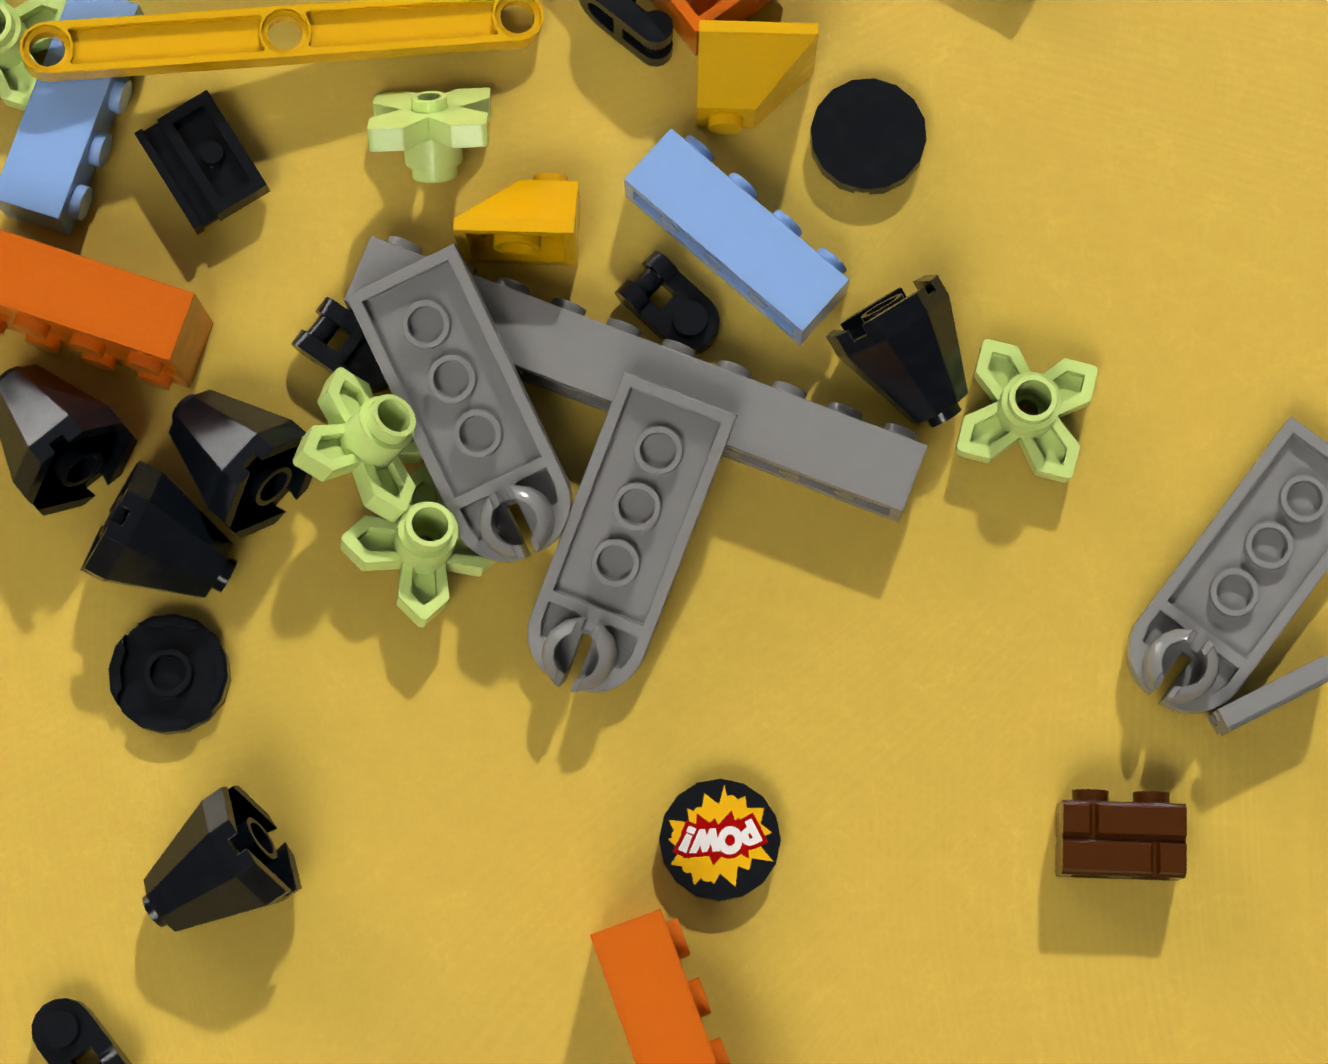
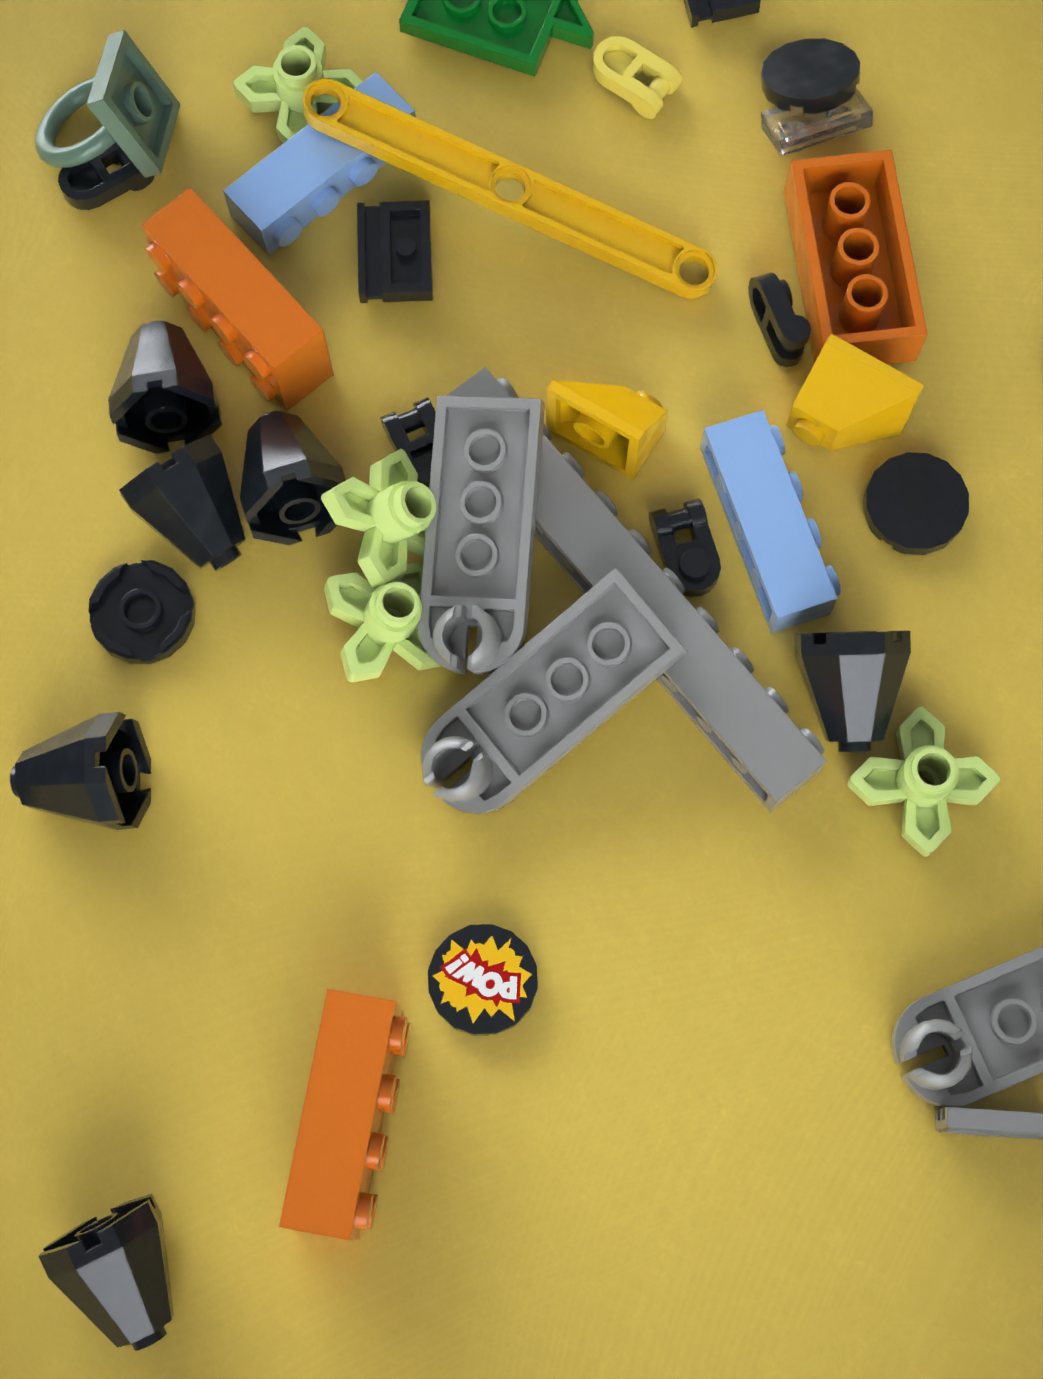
camera: 30 degrees right, 5 degrees down
yellowish green plant [367,87,492,183] -> none
reddish brown brick [1055,789,1187,881] -> none

